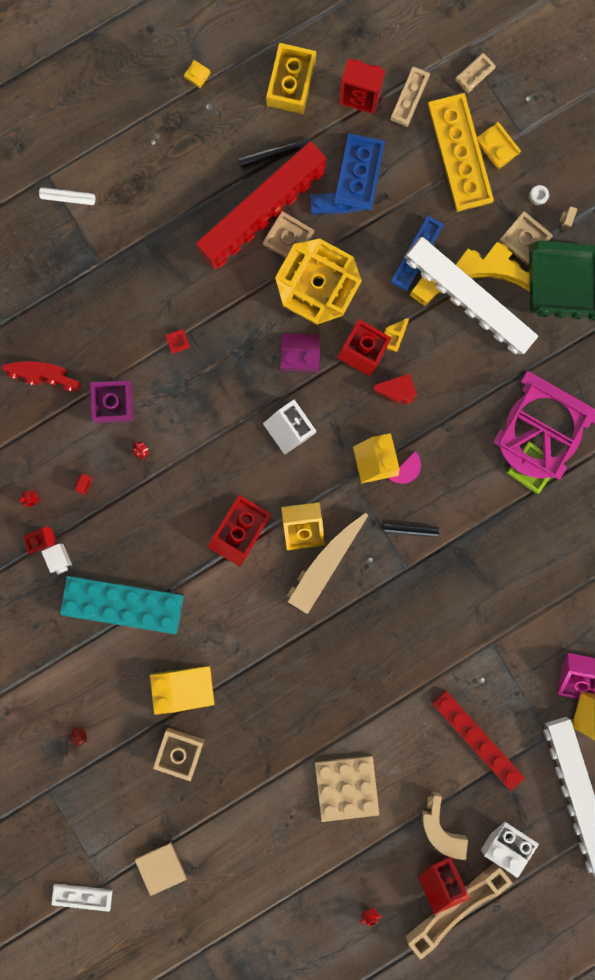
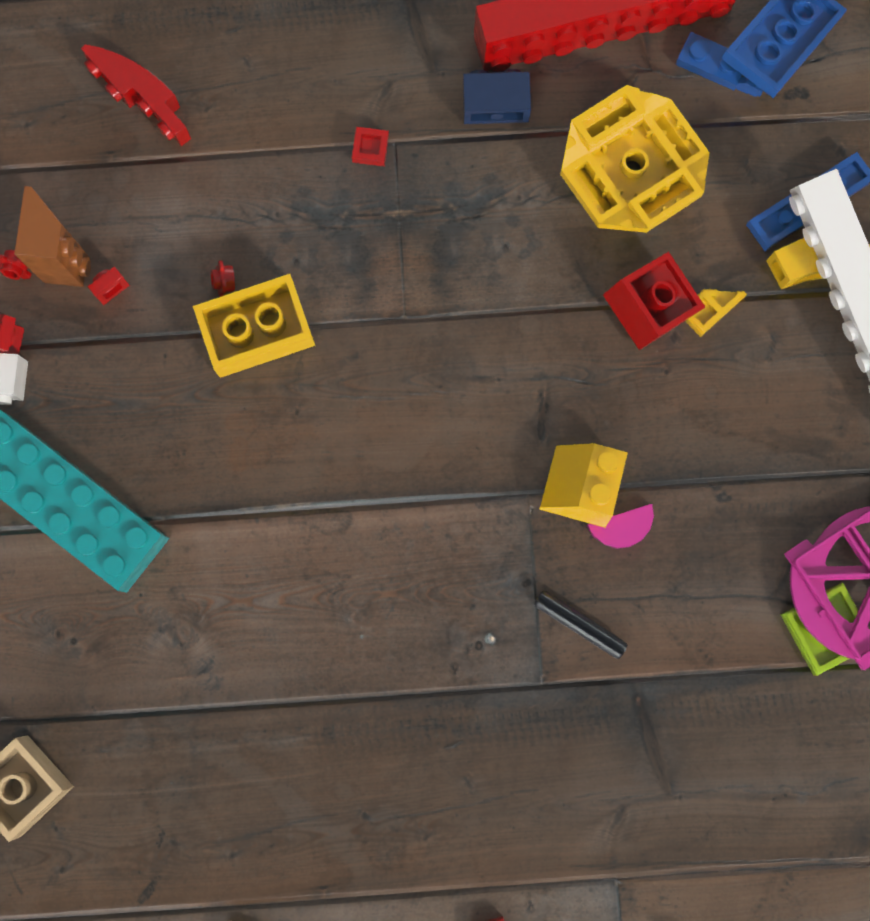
camera: 30 degrees right, 5 degrees down
magenta brick [90,381,134,424] -> none
yellow slope [150,666,214,715] -> none
red slope [208,494,272,567] -> none
tan plate [263,211,315,259] -> none
white slope [263,400,316,455] -> none
magenta slope [281,333,320,373] -> none
yellow slope [281,502,325,551] -> none
tan slope [287,513,368,614] -> none
red slope [372,374,417,405] -> none
none -> dark orange slope [14,186,91,287]
none -> yellow brick [193,274,315,378]
none -> dark blue brick [463,69,531,124]

